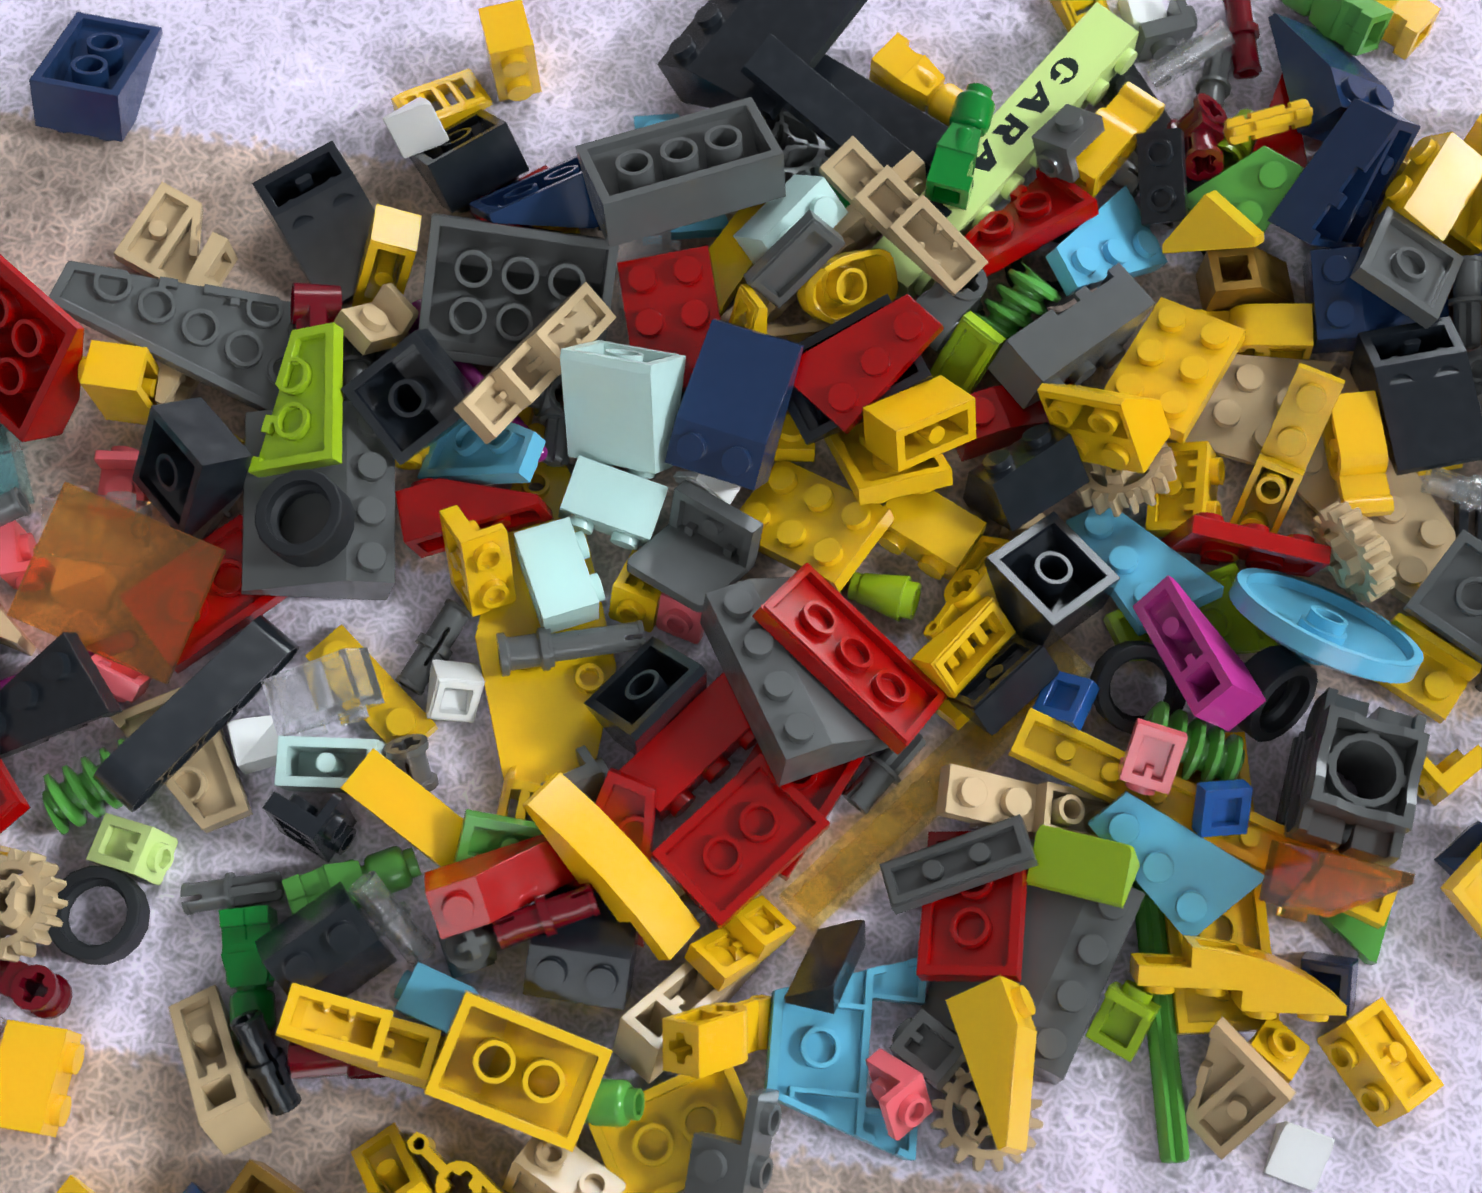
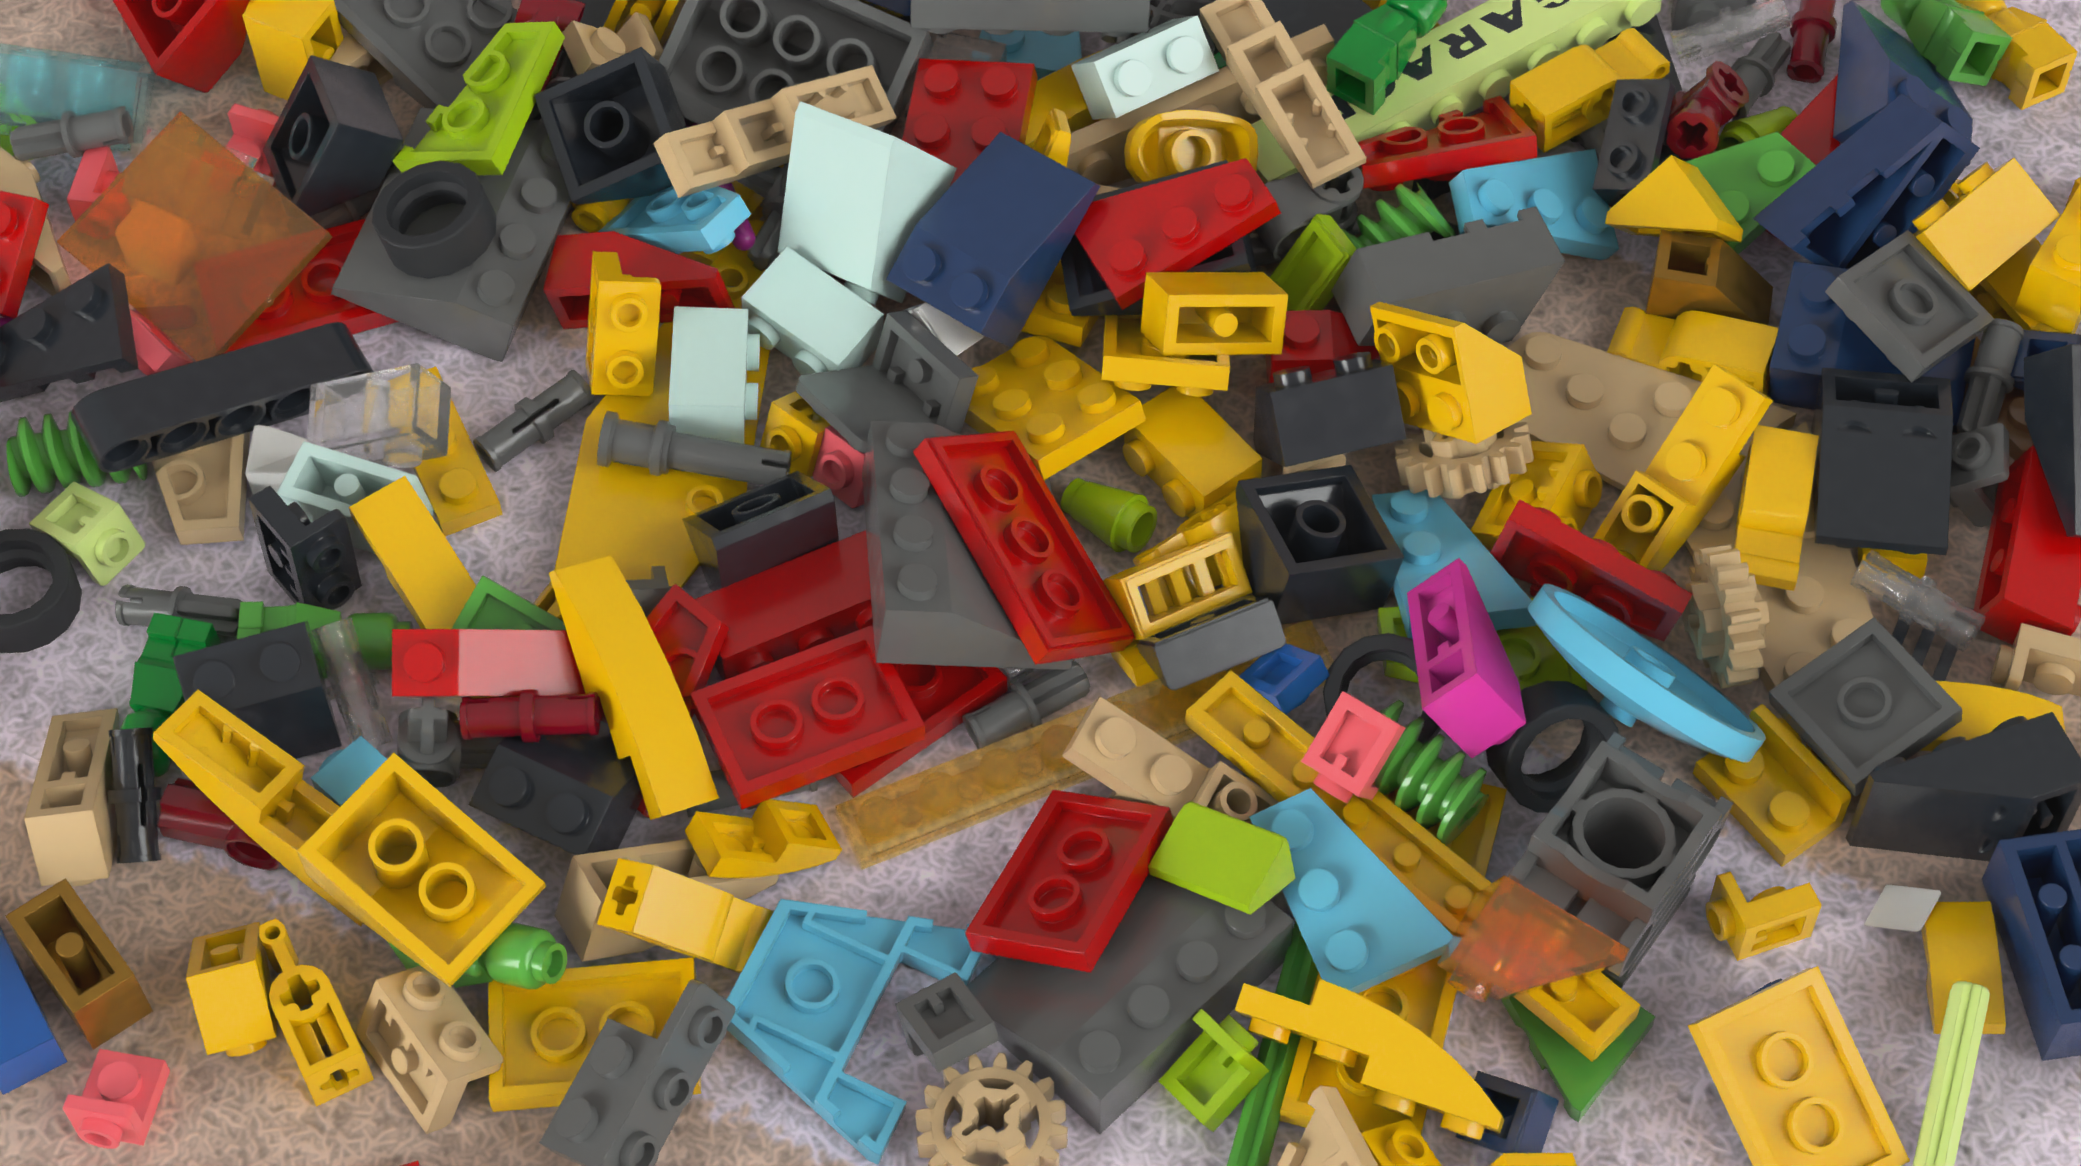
camera: 20 degrees right, 15 degrees down
dark grey bush [384,734,439,792] -> none
white slope [426,660,485,723] -> none
dark grey tile [744,209,845,308] -> none
black slope [785,920,865,1014] -> none
coral bracket [866,1048,933,1141] -> none
dark grey tile [879,814,1038,915] -> none
yellow slope [946,975,1037,1155] -> none
dark grey bracket [1032,104,1105,184] -> none
yellow plate [1103,297,1246,444] -> none
blue plate [1192,779,1253,838] -> none
yellow axle [1223,99,1313,146] -> none

